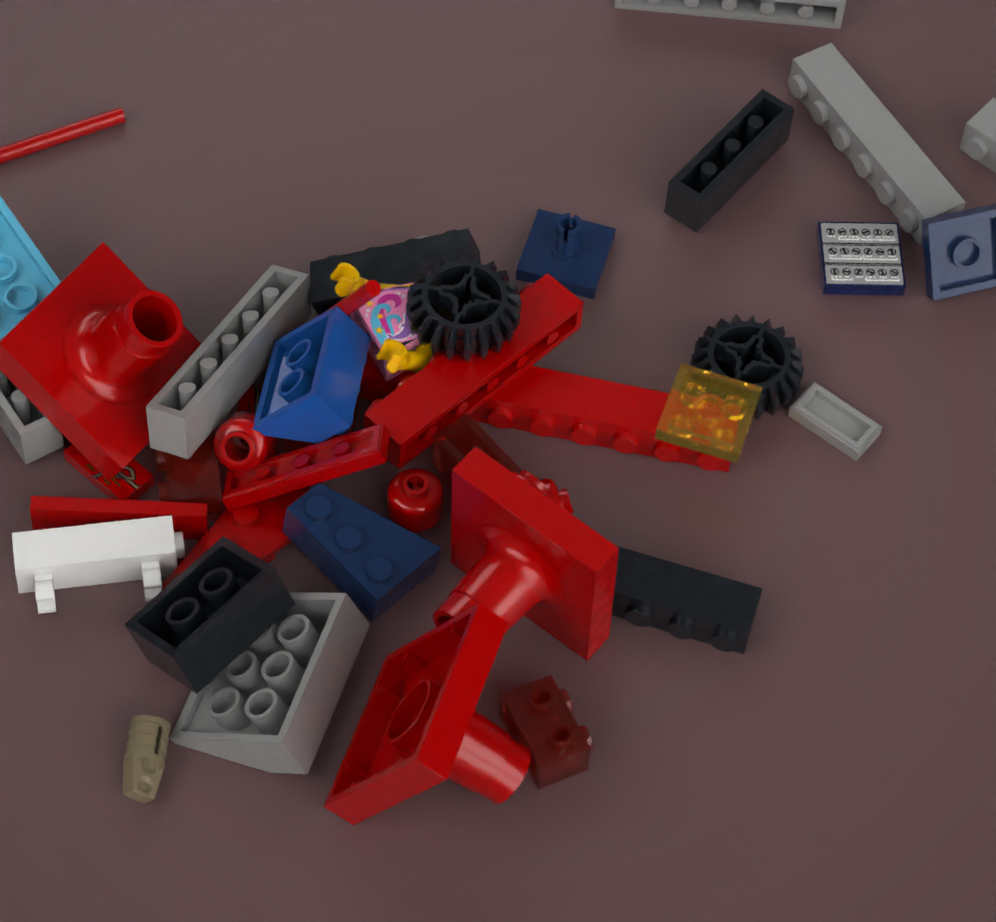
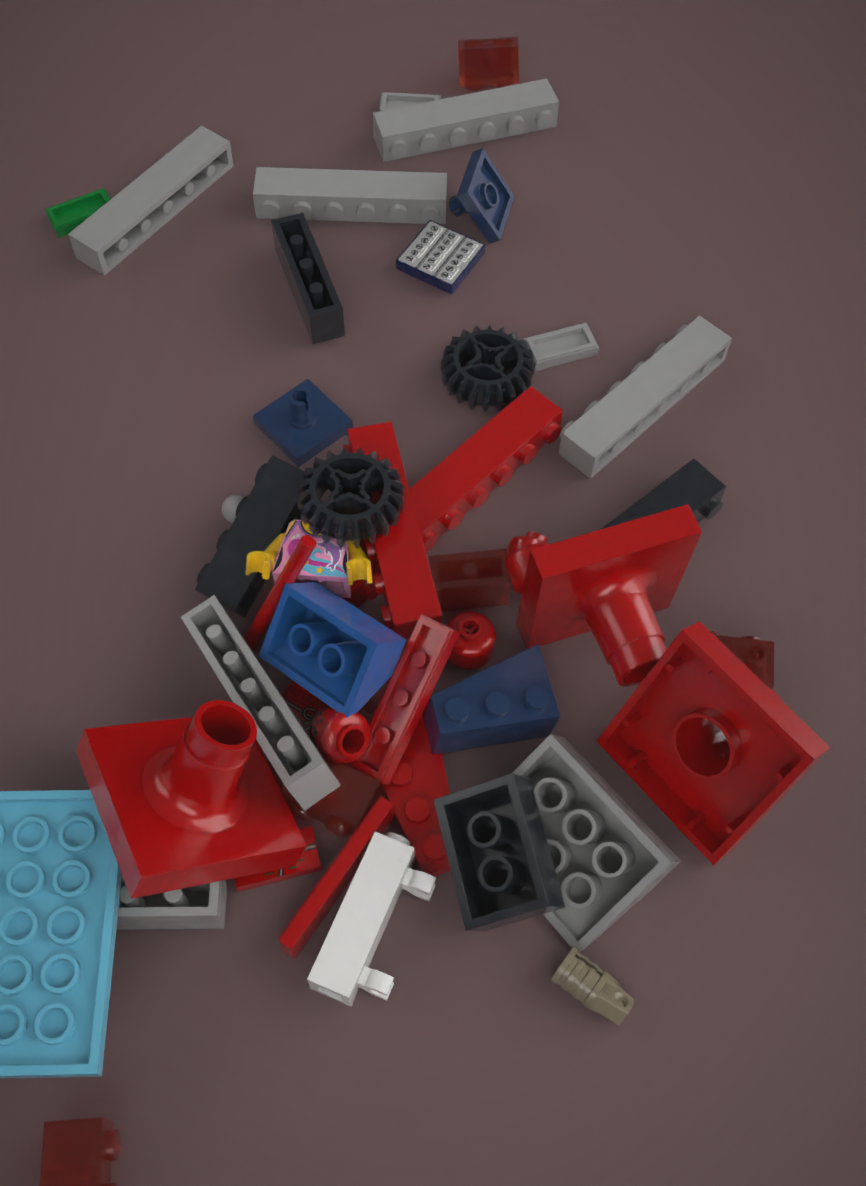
camera: 55 degrees left, 5 degrees up
clear yellow plate [655,363,763,463] -> none
none -> light grey brick [559,315,732,479]

